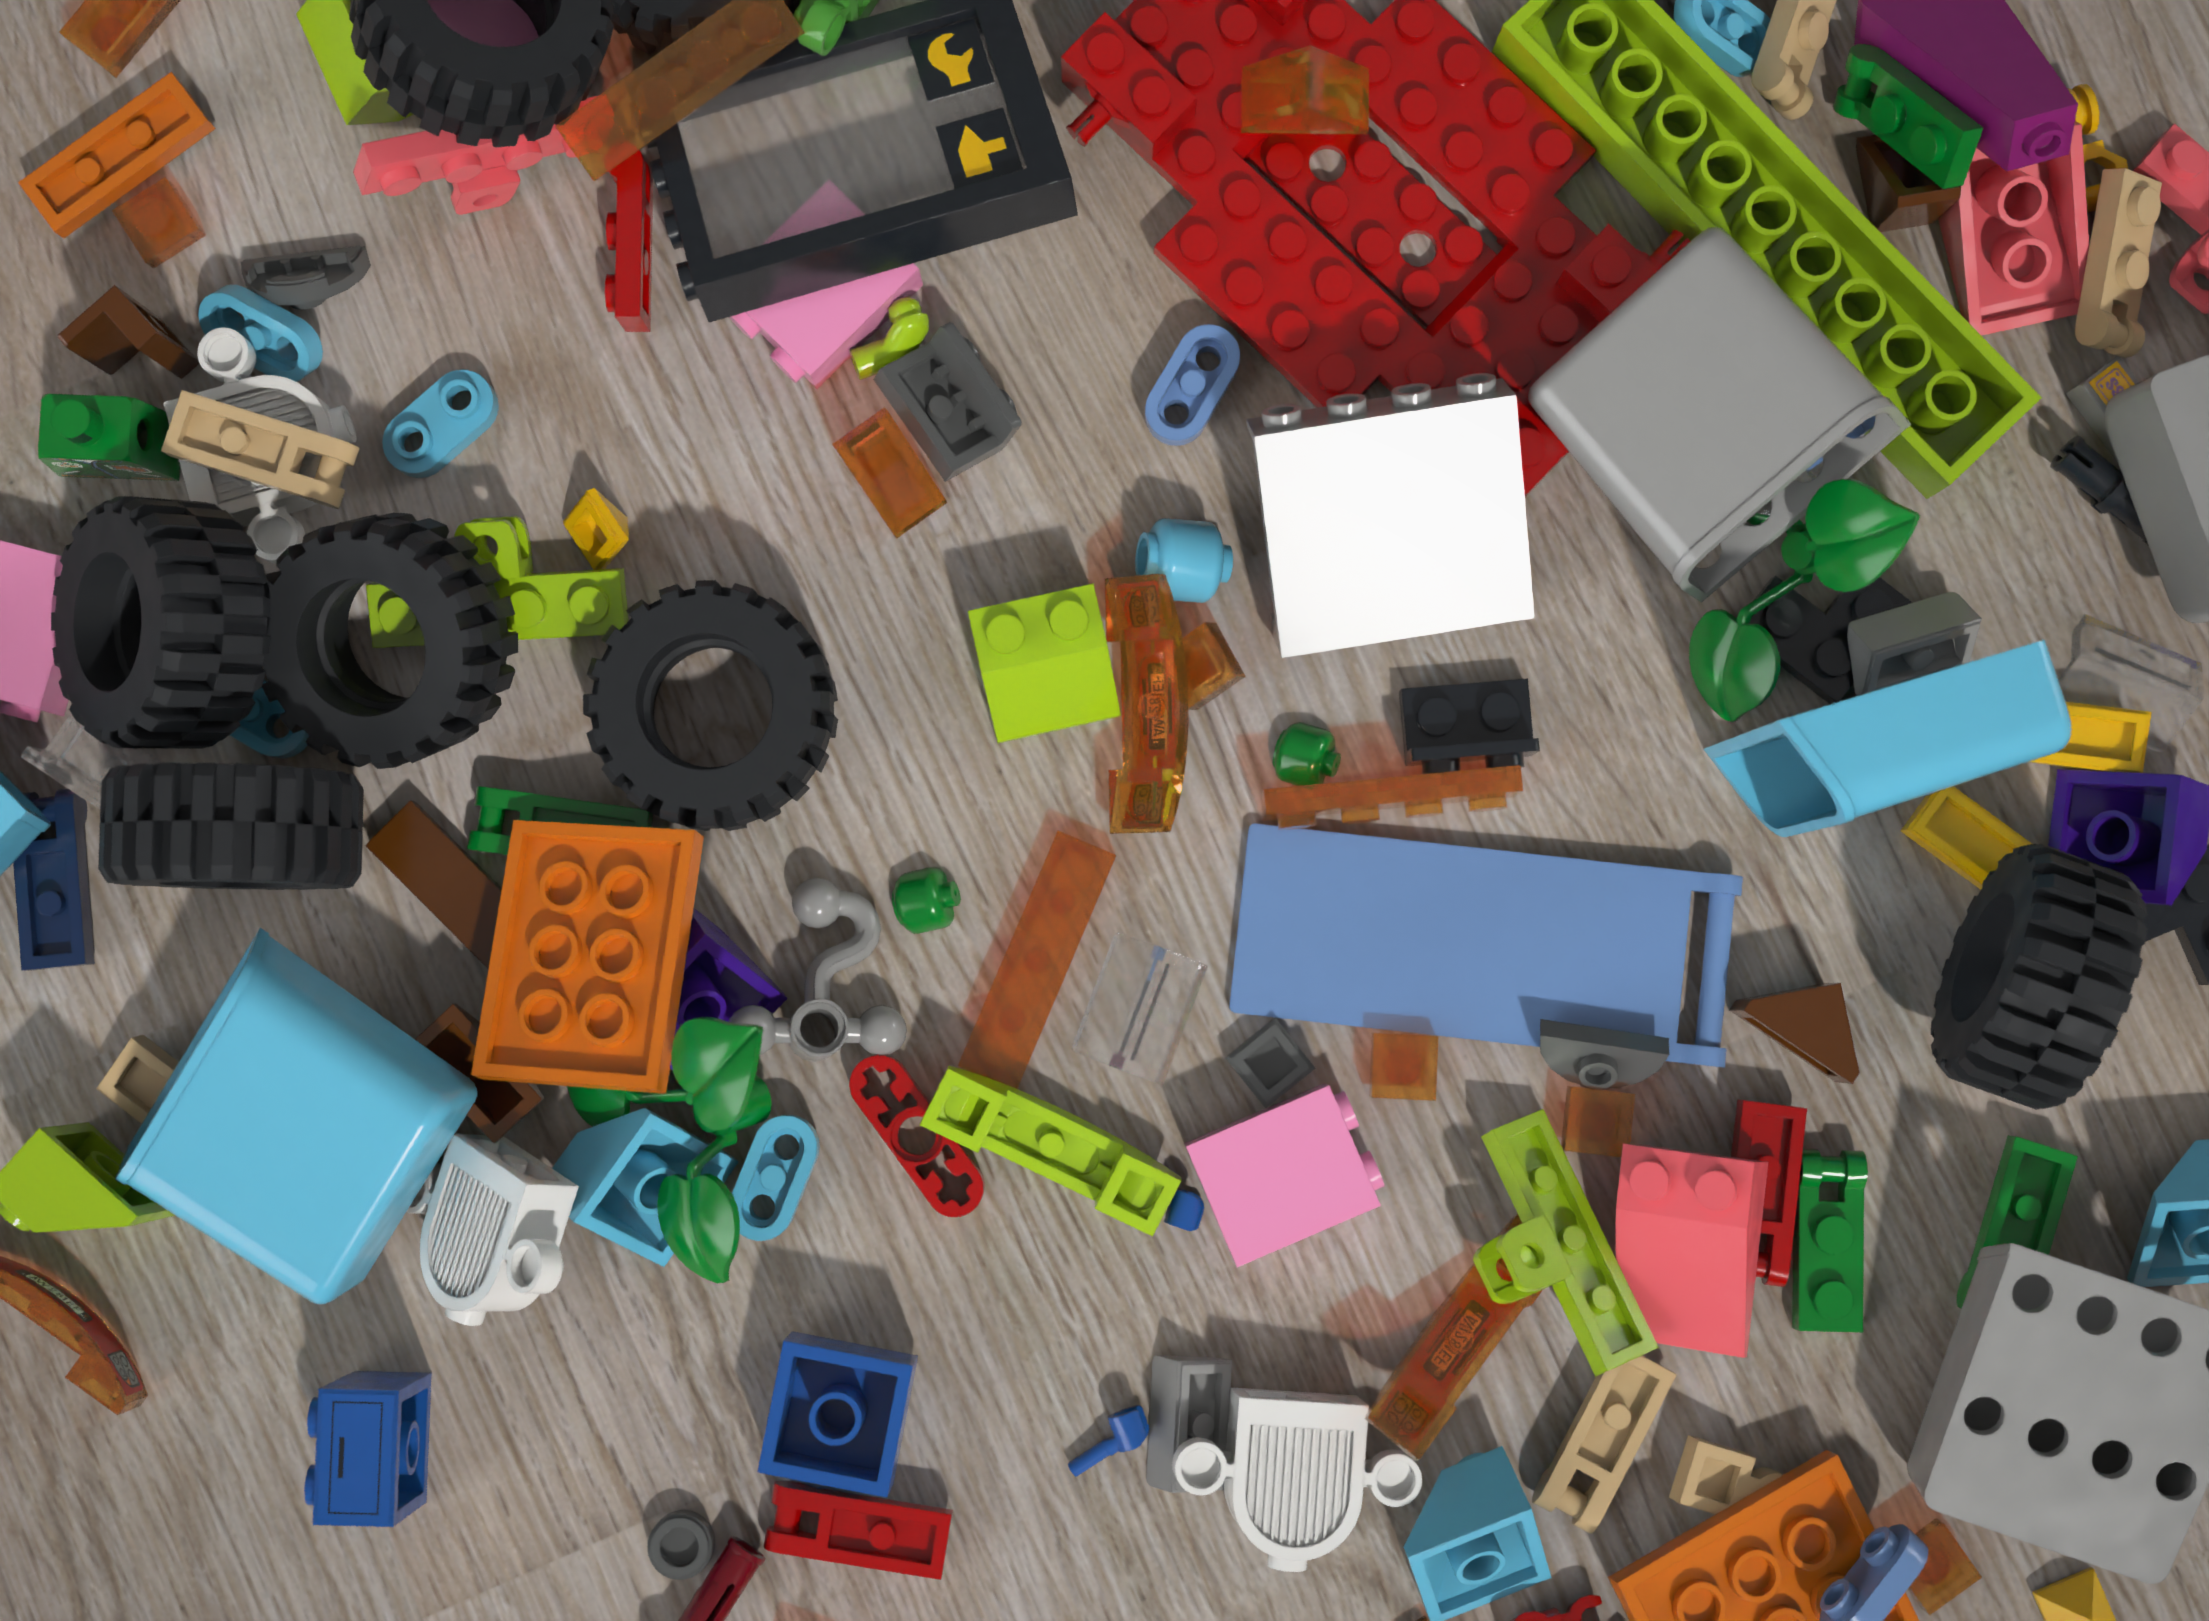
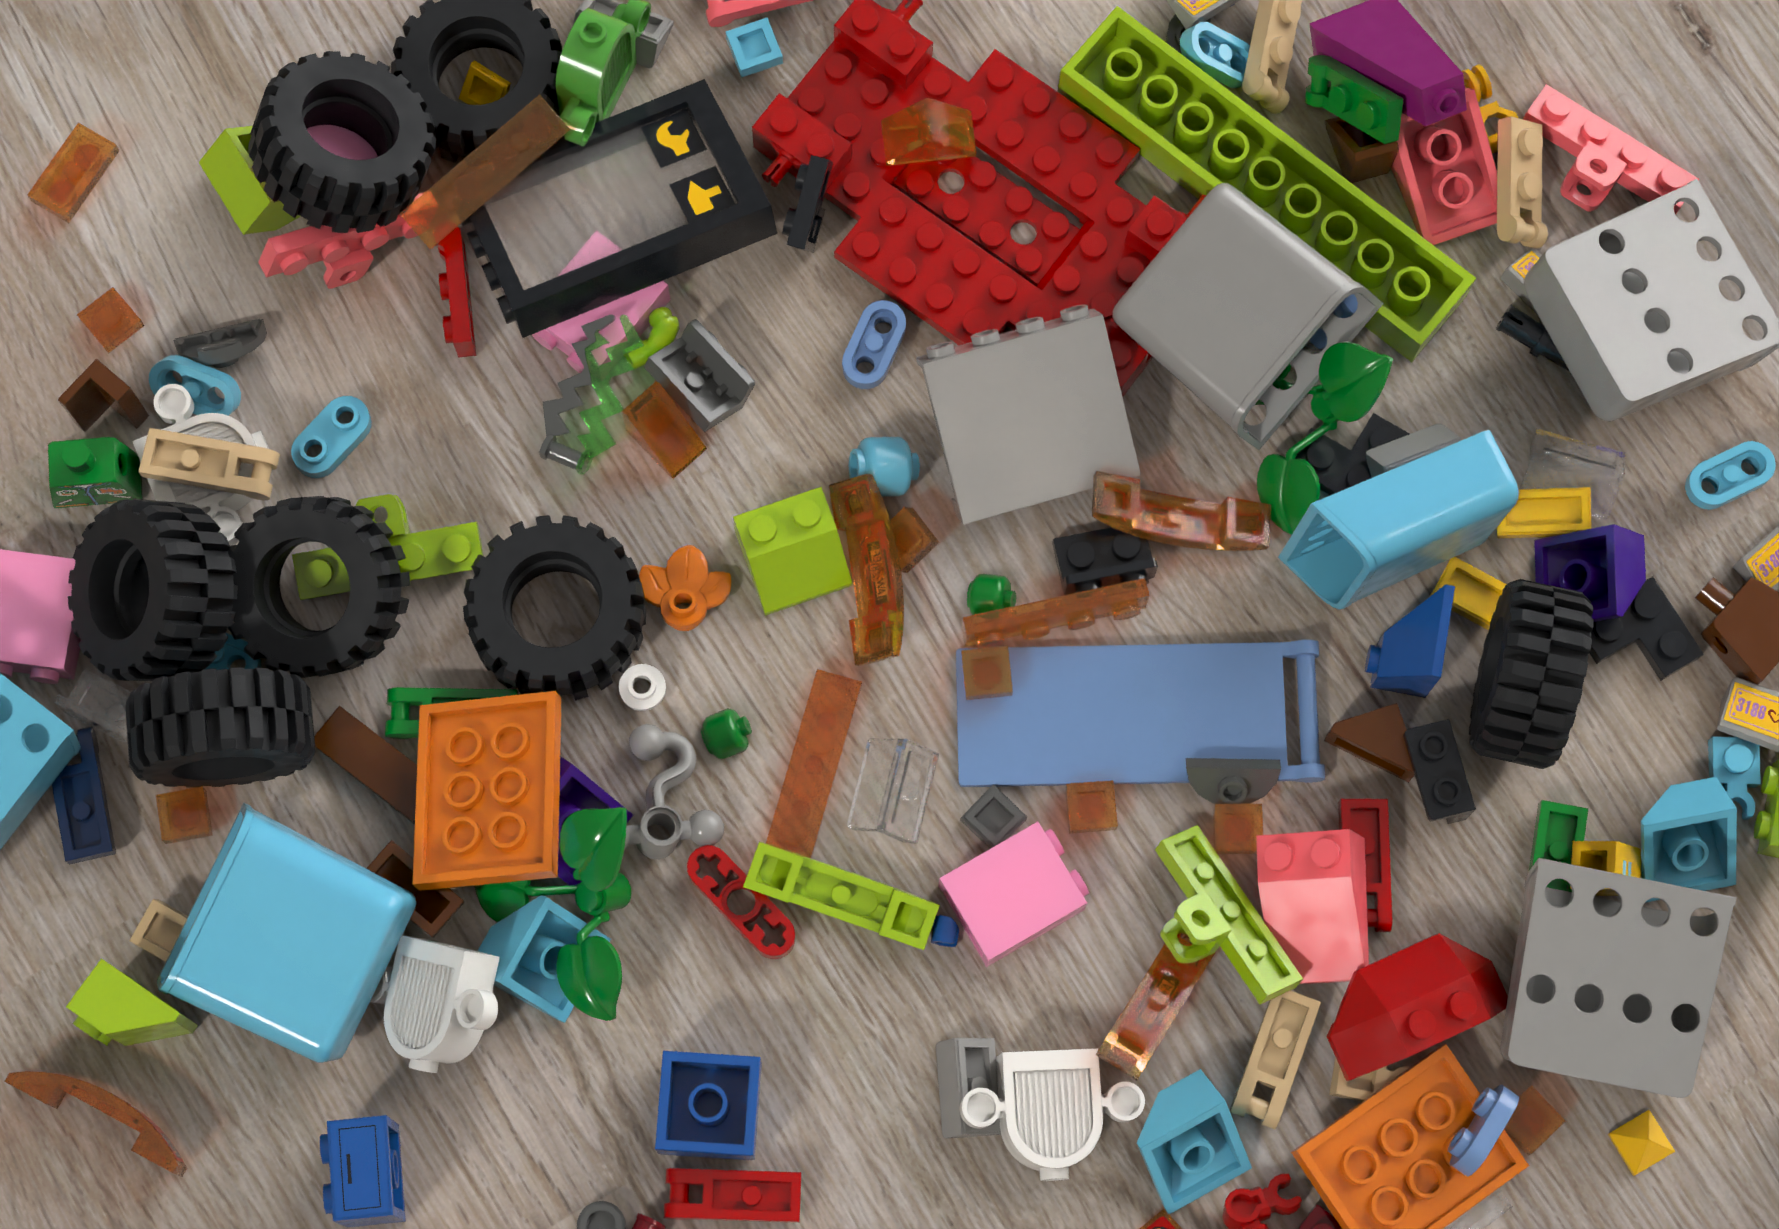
camera: 10 degrees left, 10 degrees down
orange plate [18,72,216,239] -> none
yellow slope [563,488,629,570] -> none
medium azure plate [732,1114,820,1241] -> none
blue hand [1068,1405,1149,1477] -> none
green plate [1792,1149,1868,1333] -> none
none -> clear orange plate [156,786,213,844]
none -> piece [539,314,644,475]
none -> white plate [619,664,666,711]
none -> orange plate [639,545,731,631]
none -> black plate [782,155,833,253]
none -> clear orange plate [961,646,1013,700]
none -> clear orange slope [1092,471,1271,551]
none -> red wedge [1327,933,1508,1081]
none -> blue slope [1365,585,1455,698]
none -> black bracket [1403,719,1476,824]
none -> yellow brick [1570,841,1641,896]

